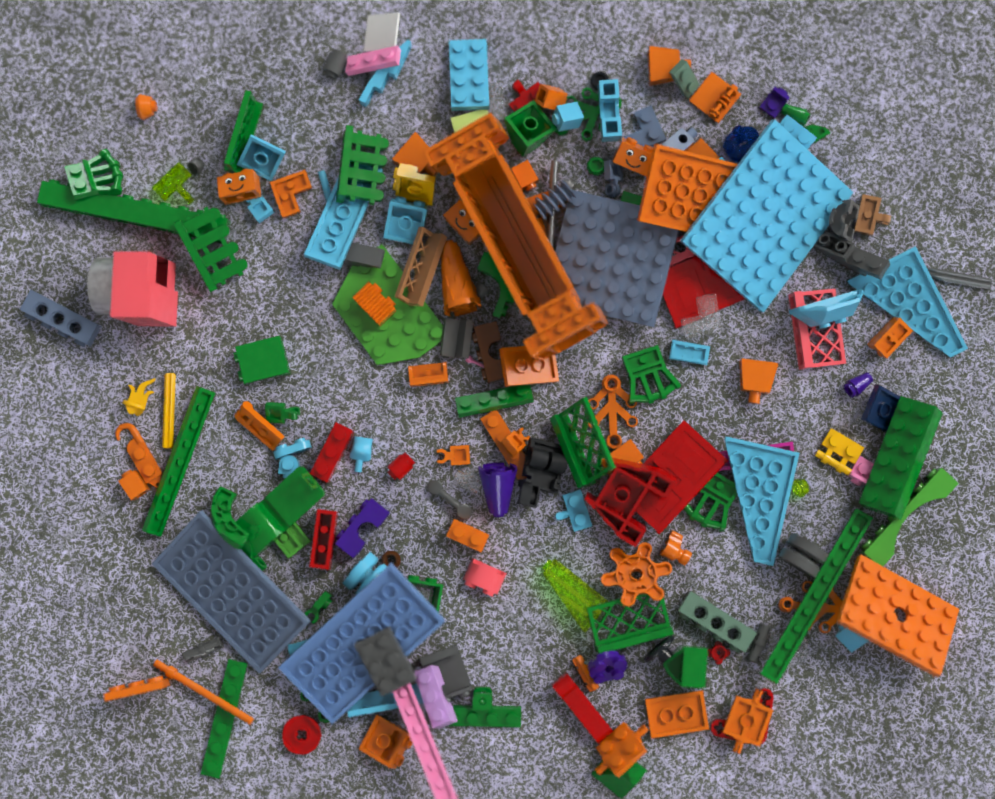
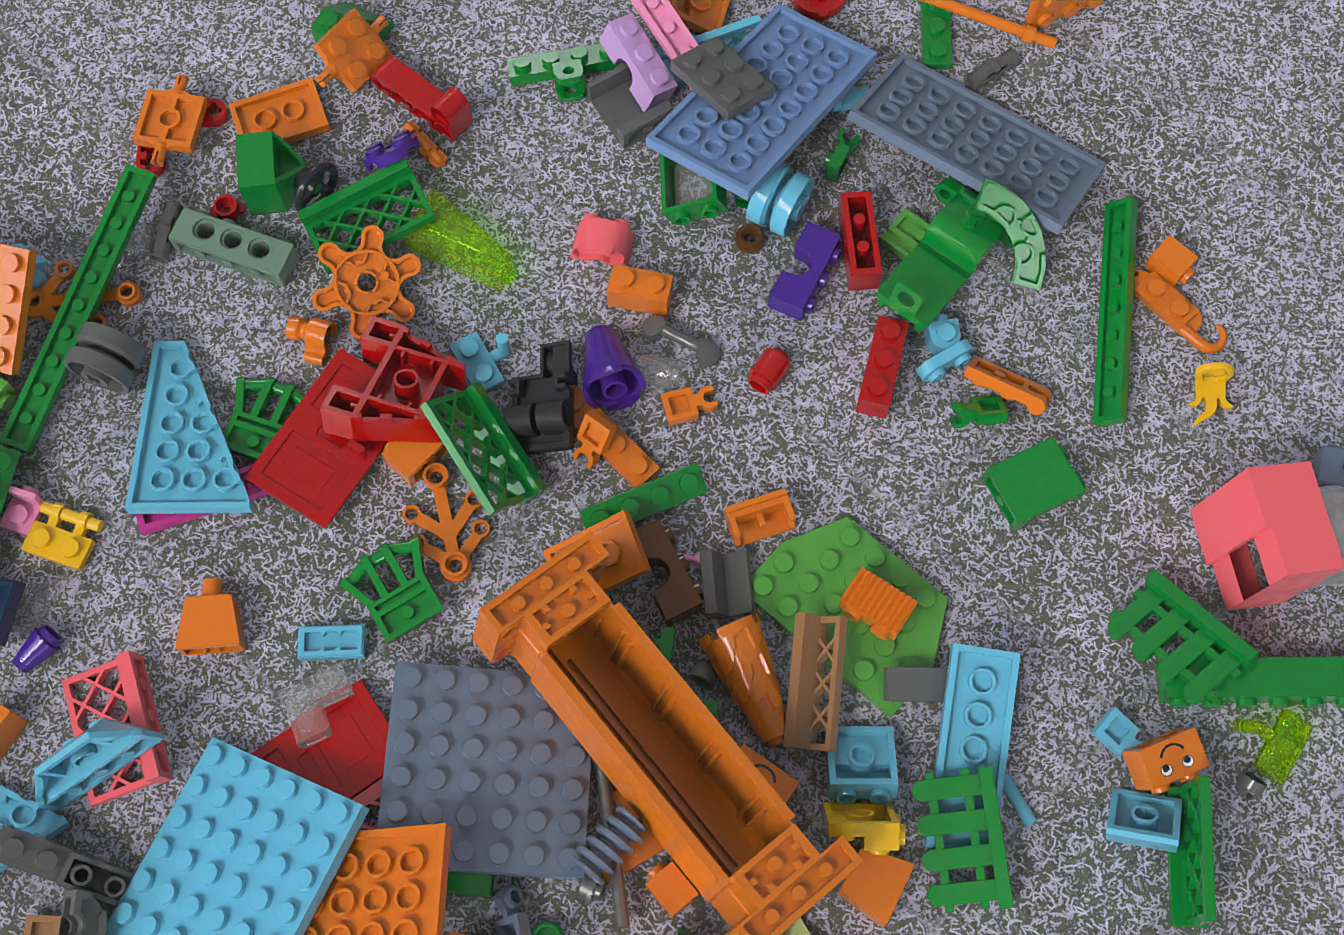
camera: 165 degrees right, 15 degrees down
yellow axle [162,373,176,449] -> none
orange plate [270,170,312,219] -> none
medium azure piece [349,436,373,472] -> none
clear neon green plate [792,478,809,498] -> none

